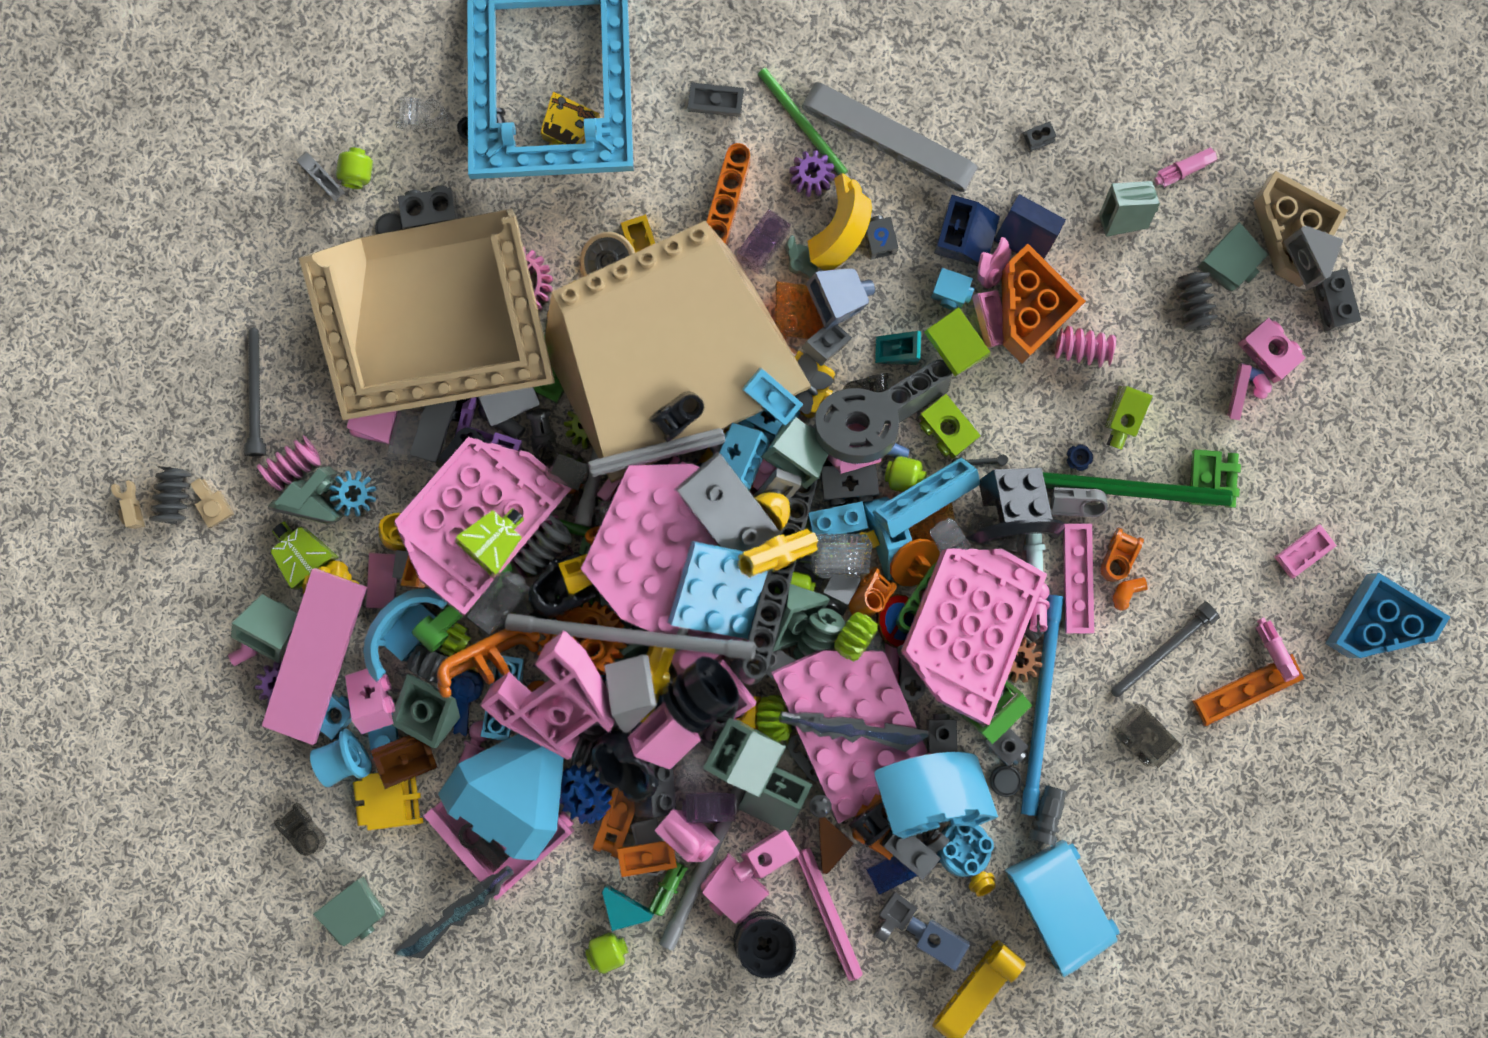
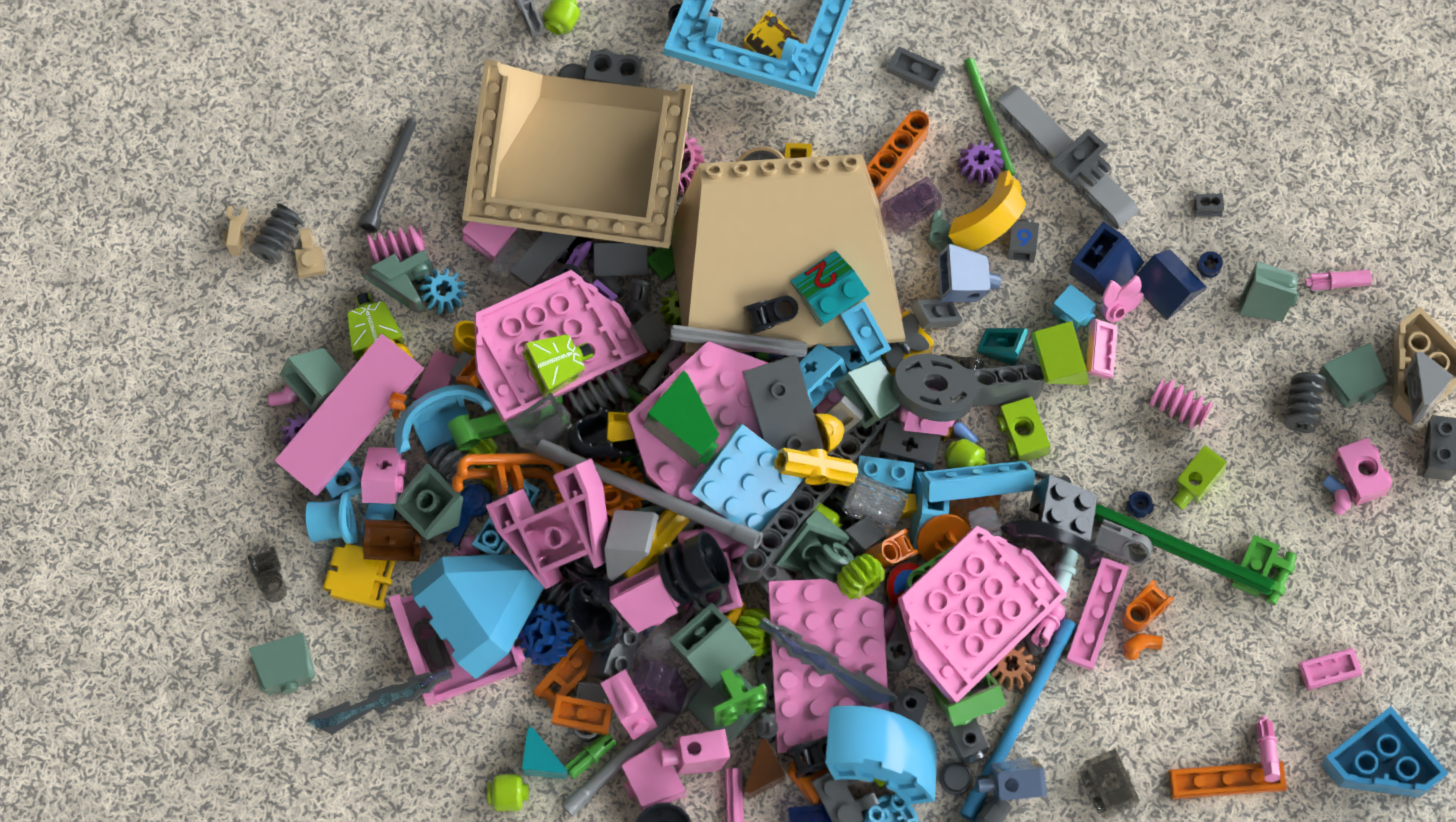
camera: 20 degrees right, 15 degrees down
clear orange hinge [775,281,824,339] -> none
orange brick [1001,244,1086,364] -> none
dark grey piece [1111,601,1220,697] -> none
bright pink tile [1227,363,1252,420] -> none
none -> orange hand [388,392,407,418]
none -> green slope [643,370,719,469]
none -> bright green bracket [712,668,767,727]
none -> teal slope [790,251,870,327]
none -> sand blue torso [976,757,1047,800]
none -> dark grey hinge [1050,129,1112,187]
none -> dark blue bush [1197,251,1223,278]

